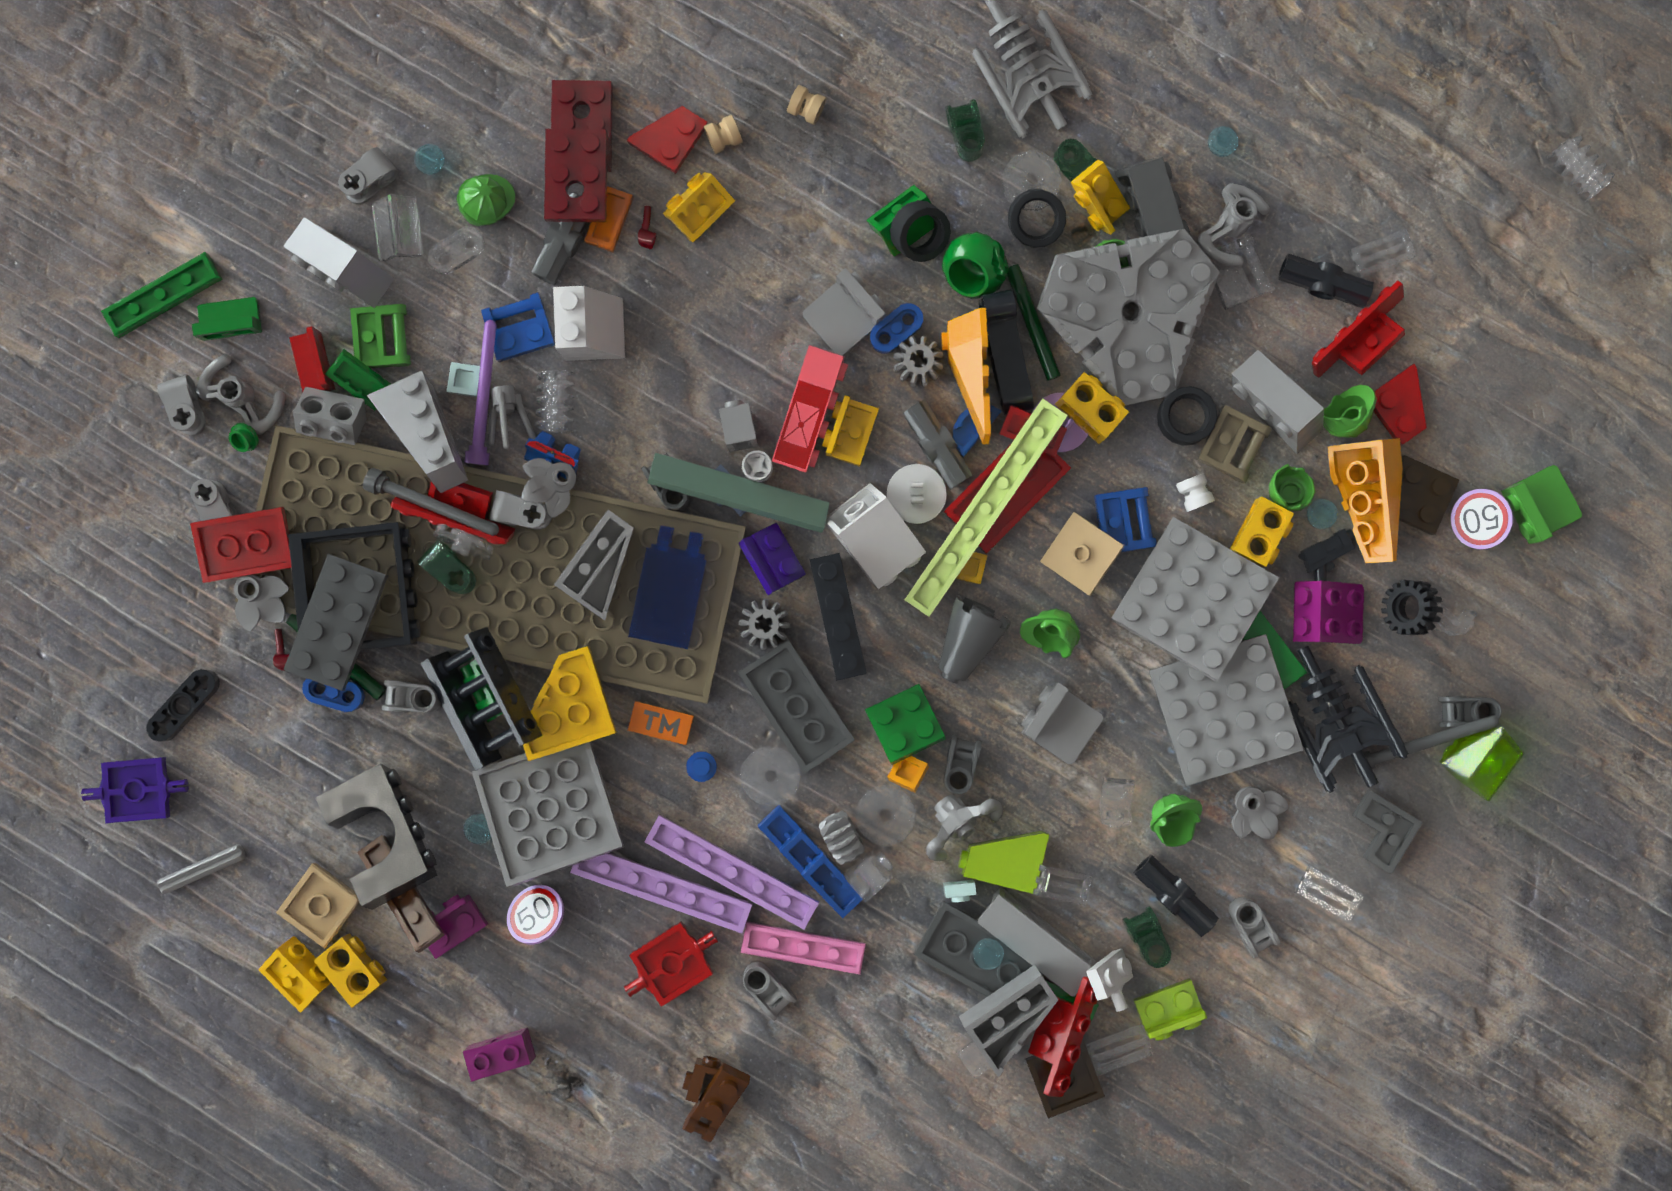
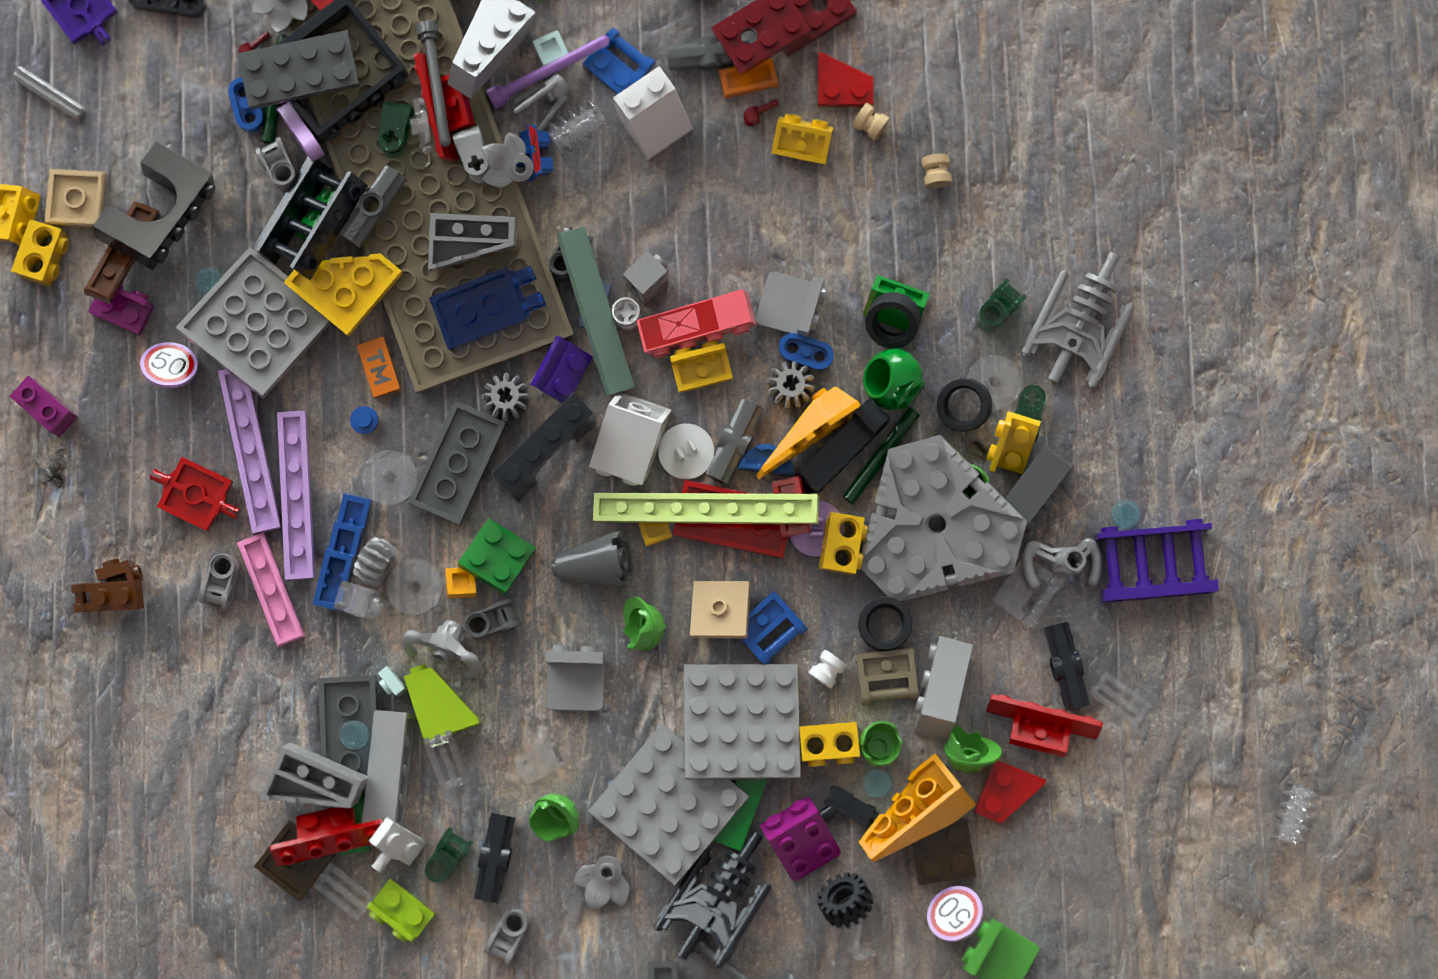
camera: 65 degrees right, 5 degrees down
none -> lavender beam [277,102,324,162]
none -> dark grey piece [339,165,407,249]
none -> dark purple fence [1094,519,1219,603]

